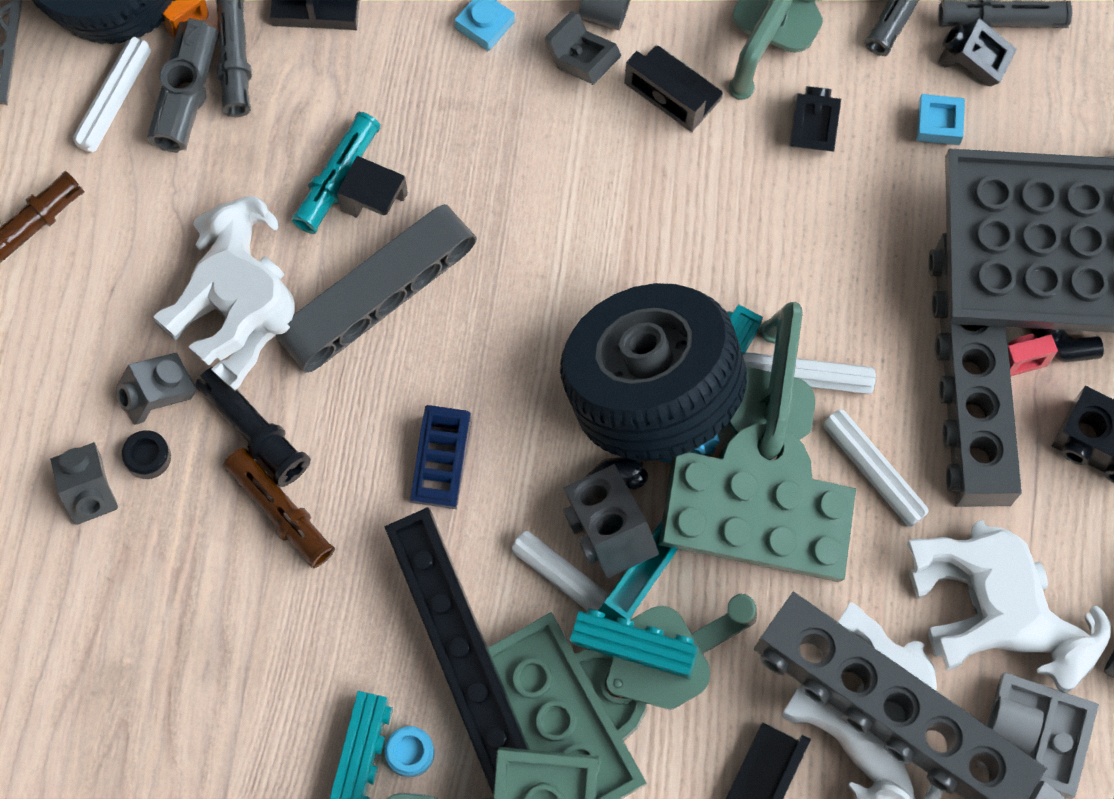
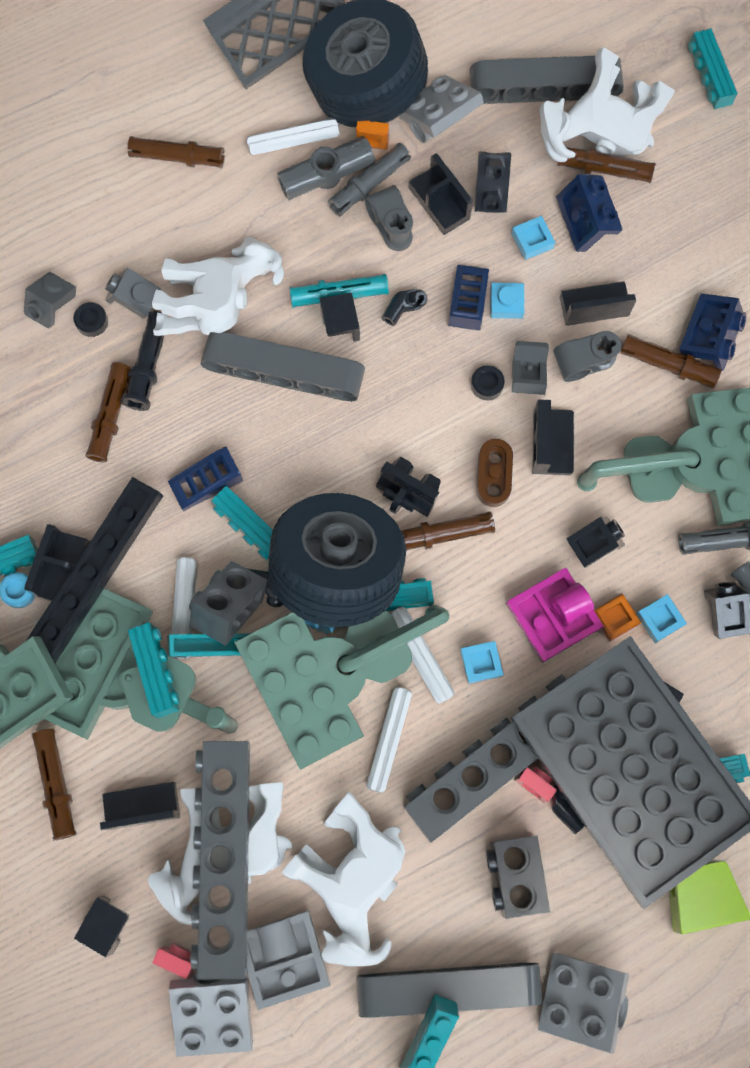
camera: 55 degrees right, 5 degrees up
none -> black panel [24,524,90,601]
none -> teal piece [211,486,273,561]
none -> dark grey piece [364,185,413,251]
none -> black hips [376,457,441,517]
none -> black arm [382,289,428,326]
none -> reddish brown pin [401,511,495,550]
none -> dark blue slope [448,265,489,331]
none -> medium azure plate [460,641,504,684]
none -> black tile [471,365,505,400]
none -> reddish brown plate [477,439,513,507]
none -> dark pink plate [506,567,604,663]
none -> orange tile [594,593,642,642]

